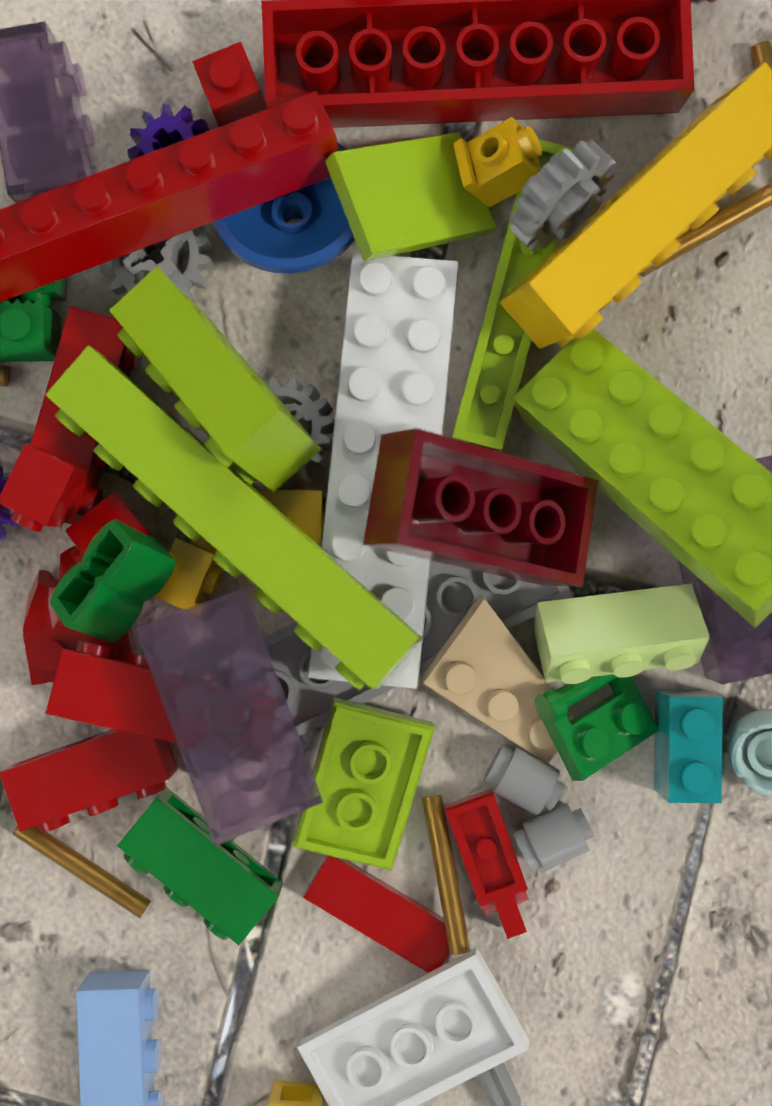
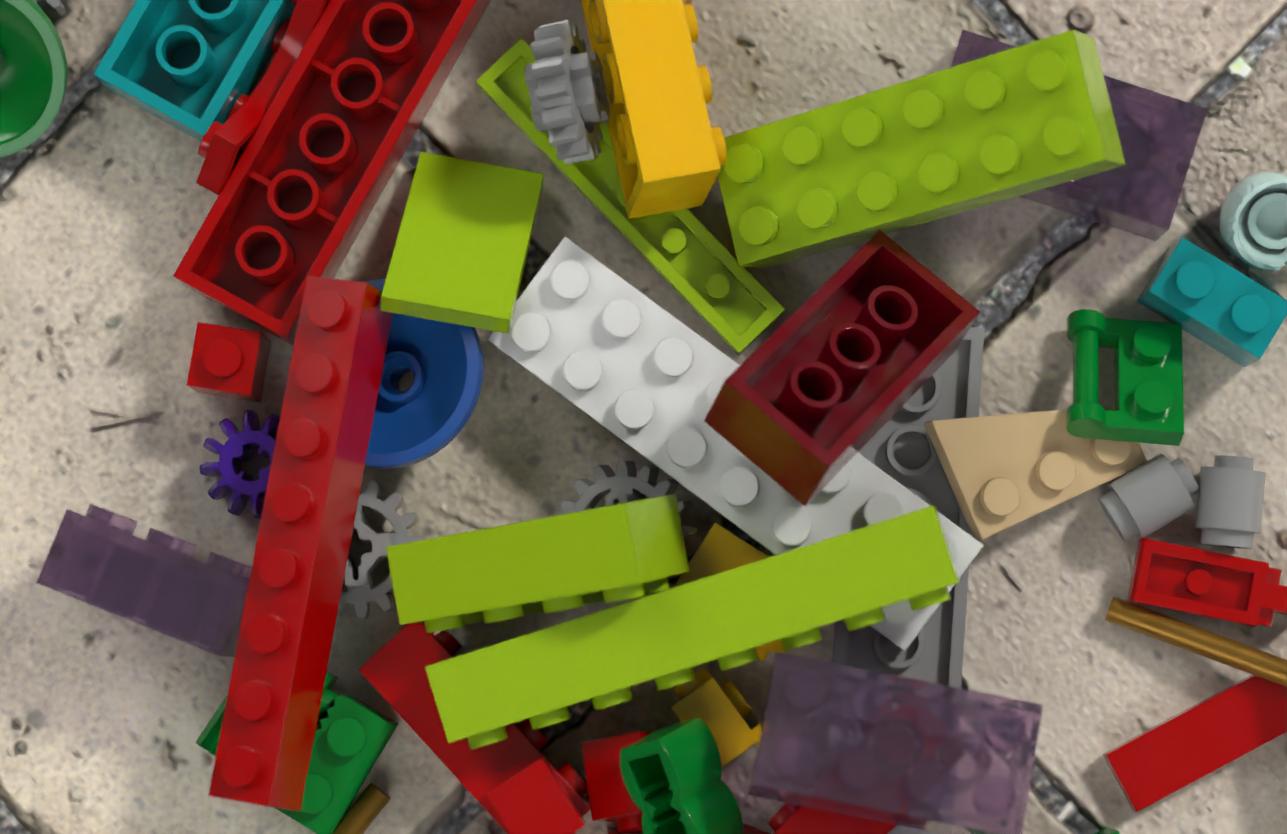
camera: 60 degrees left, 5 degrees down
lime tile [293,697,435,870] -> none
yellow brick [453,117,542,208] -> none
yellowish green brick [533,583,710,684] -> none

